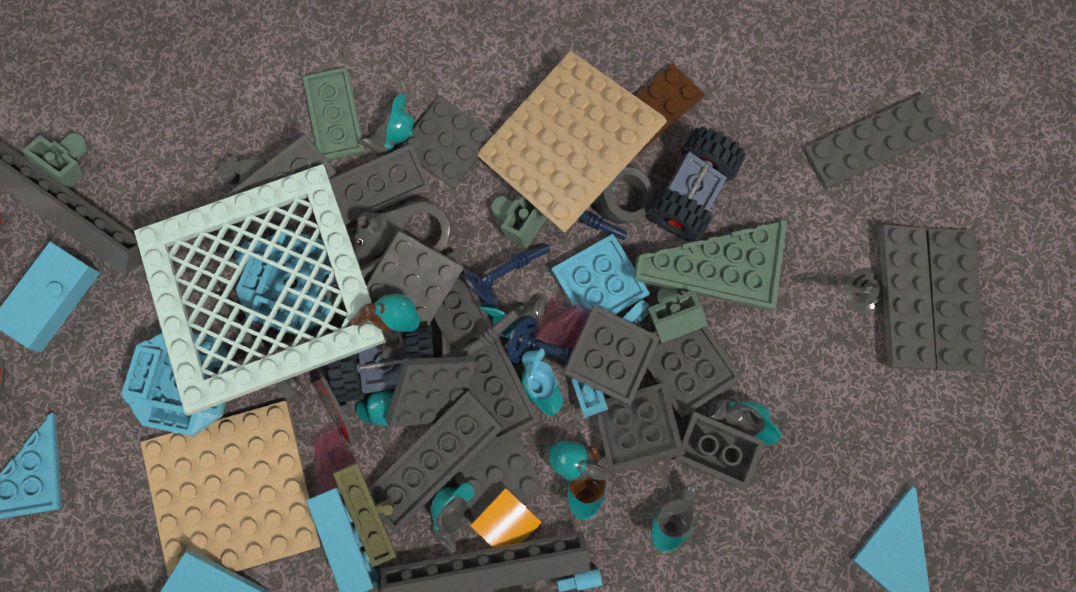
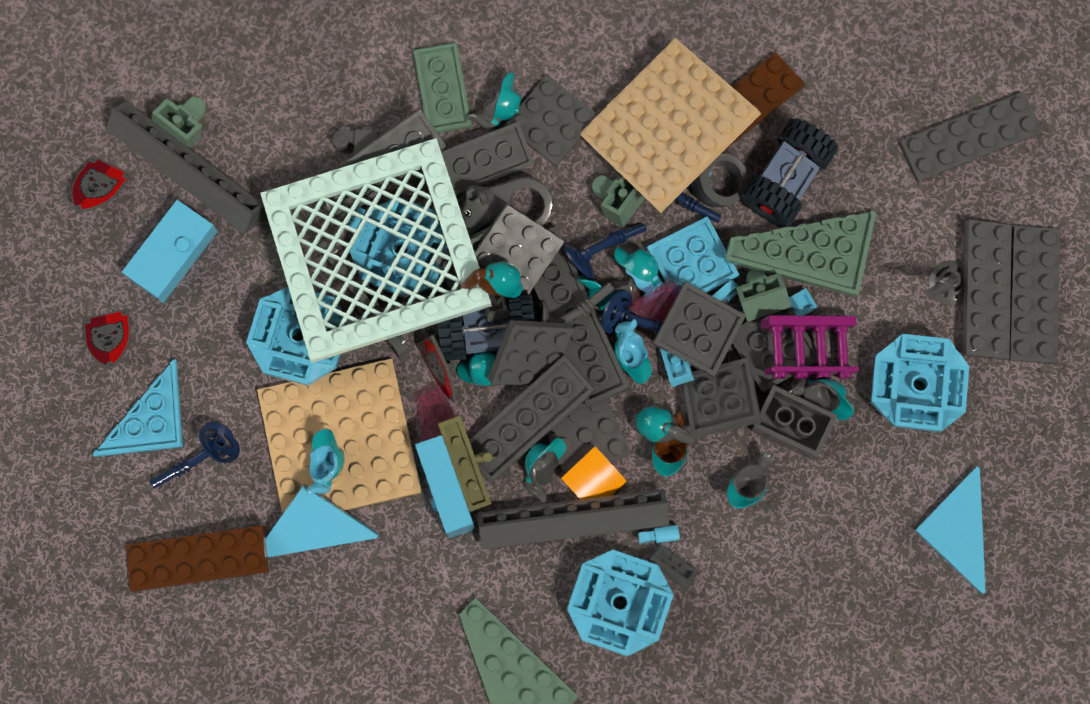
camera: 10 degrees right, 0 degrees up
none -> dark blue dish [149,422,240,489]
none -> medium azure hair [307,428,345,495]
none -> teal hair [614,247,664,308]
none -> magenta fence [761,316,859,379]
none -> medium azure plate [789,288,818,316]
none -> medium azure piece [870,334,969,432]

